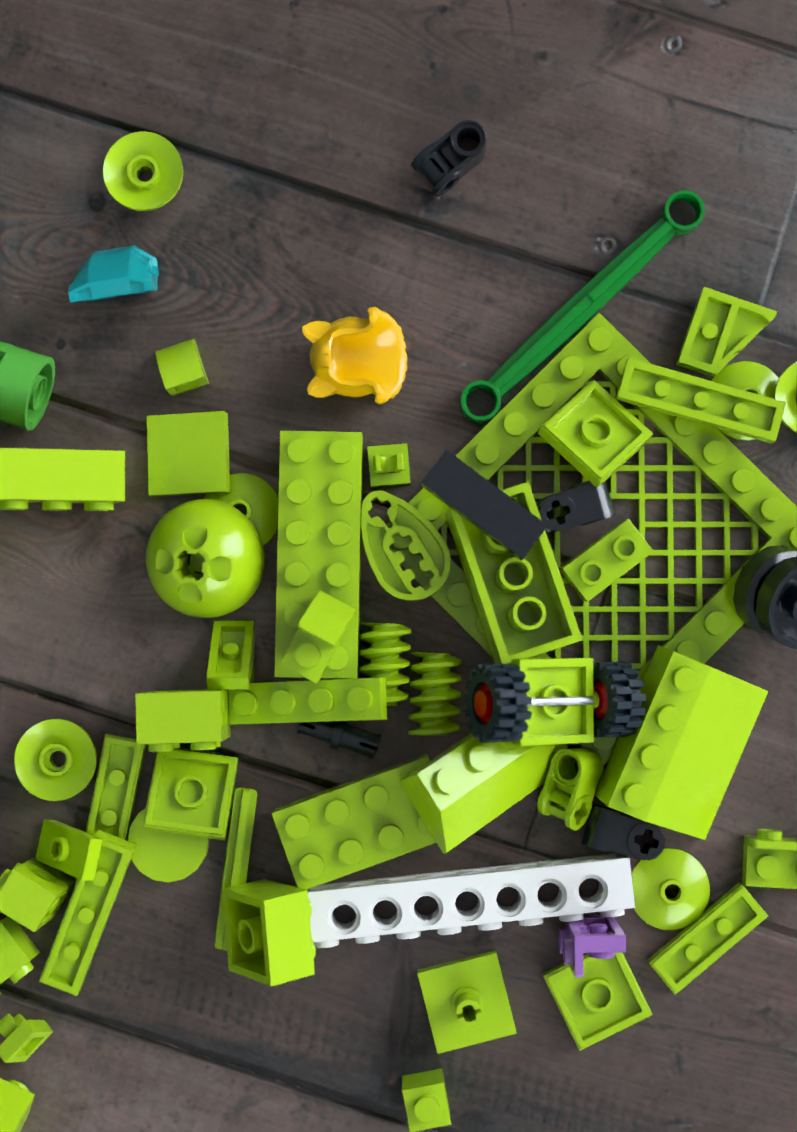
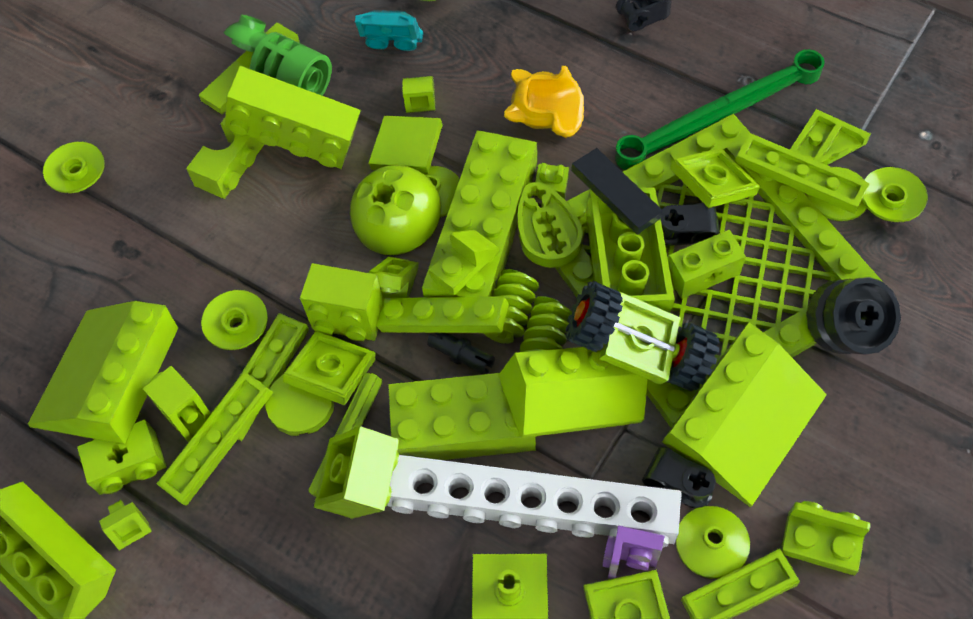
camera: 20 degrees right, 25 degrees down
lime plate [35,819,103,881] -> none
lime piece [537,748,603,831] -> none

